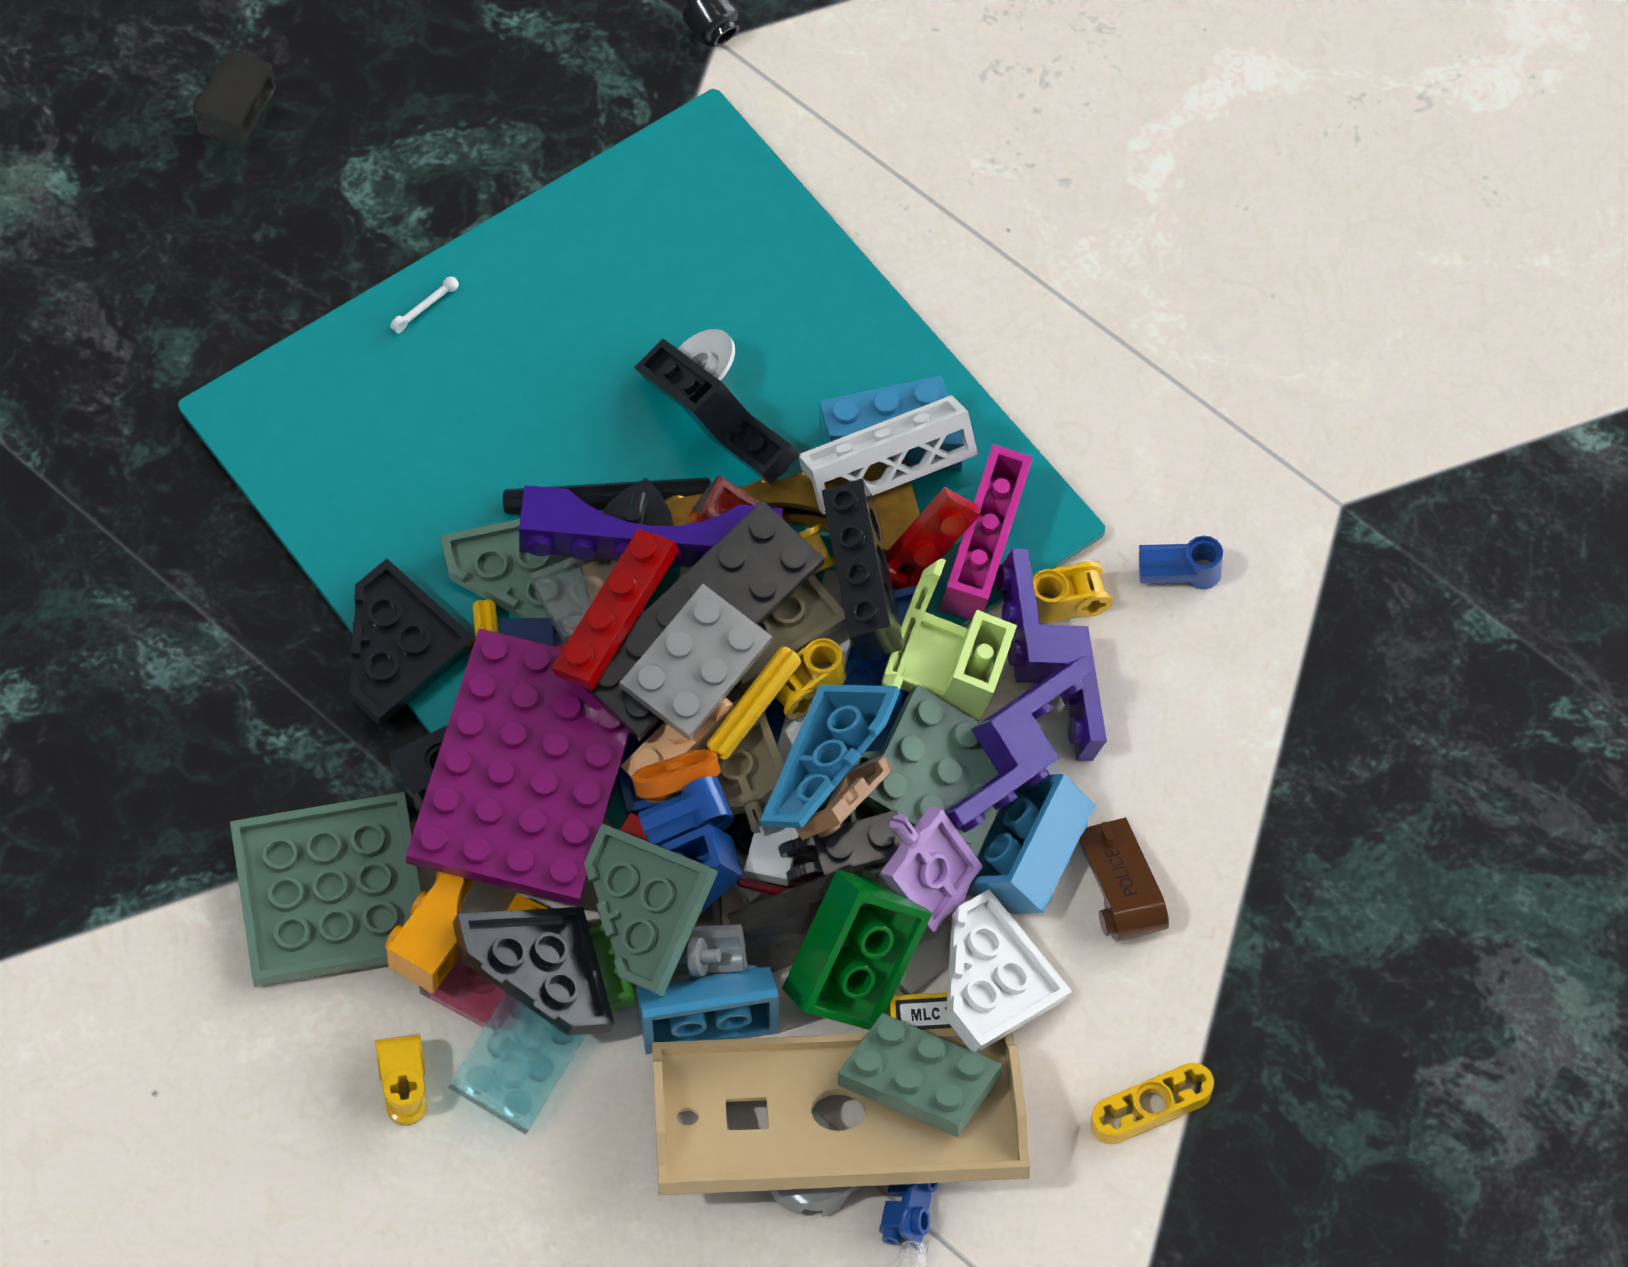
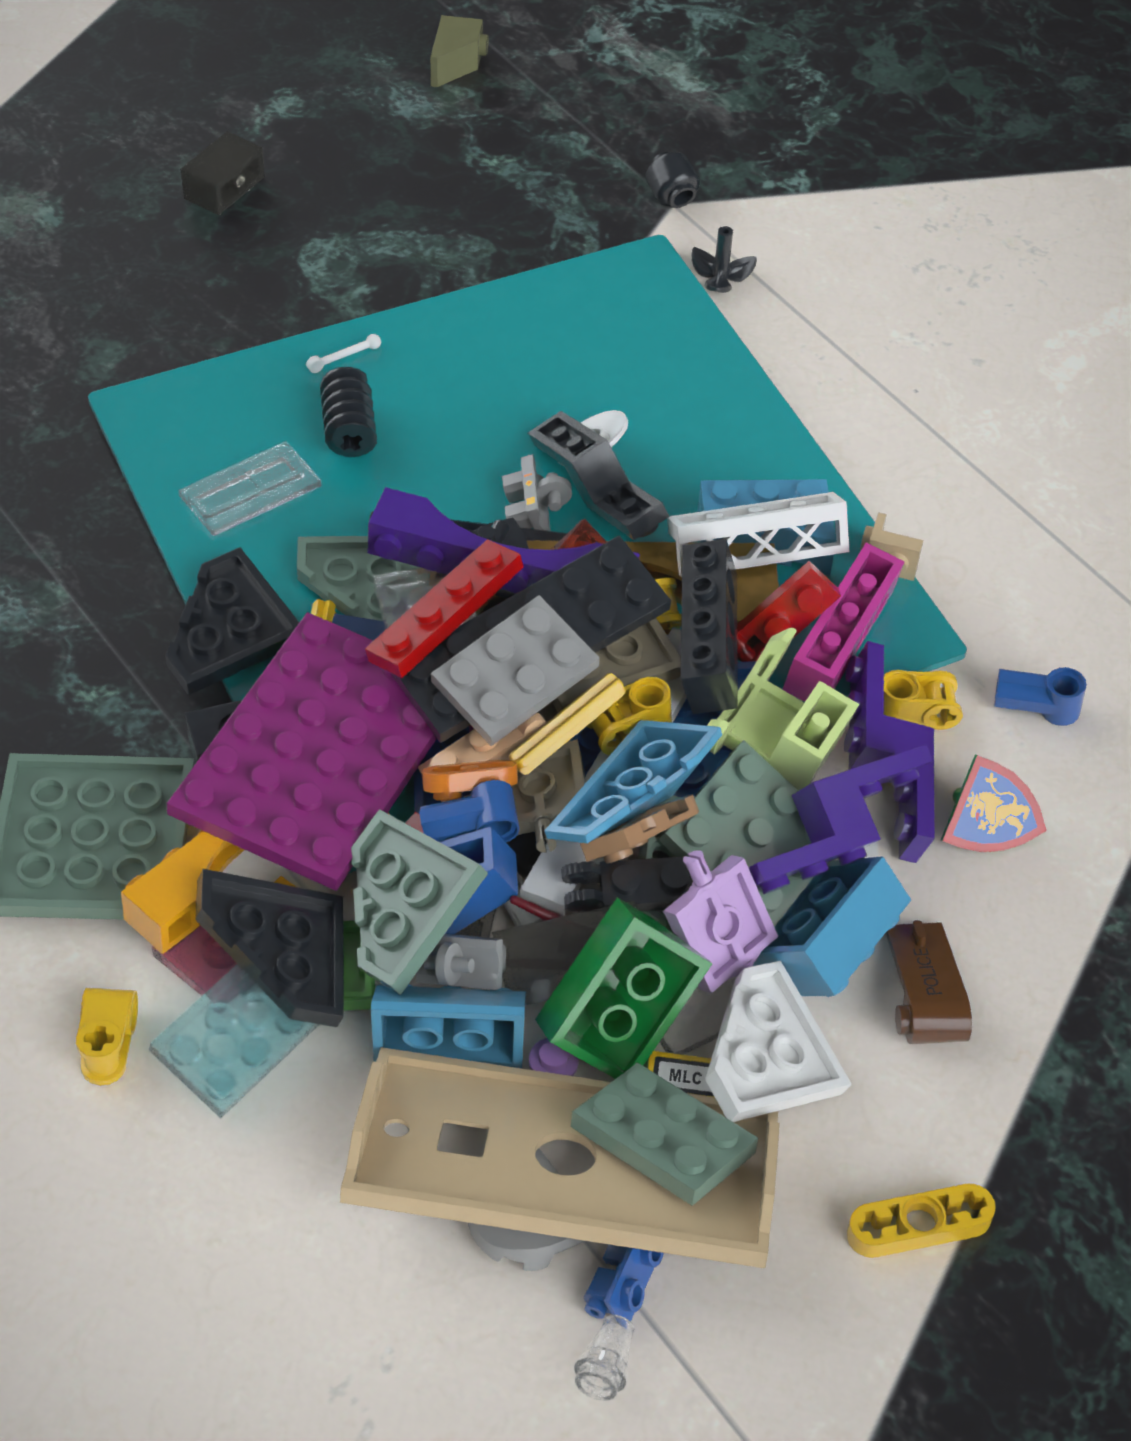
camera: 10 degrees right, 10 degrees down
none -> clear piece [179,441,322,536]
none -> black piece [320,367,377,457]
none -> light grey hips [502,454,572,531]
none -> medium lavender plate [529,1038,579,1076]
none -> black plant [691,226,757,293]
none -> tan bracket [860,512,924,581]
none -> shield [941,754,1047,852]

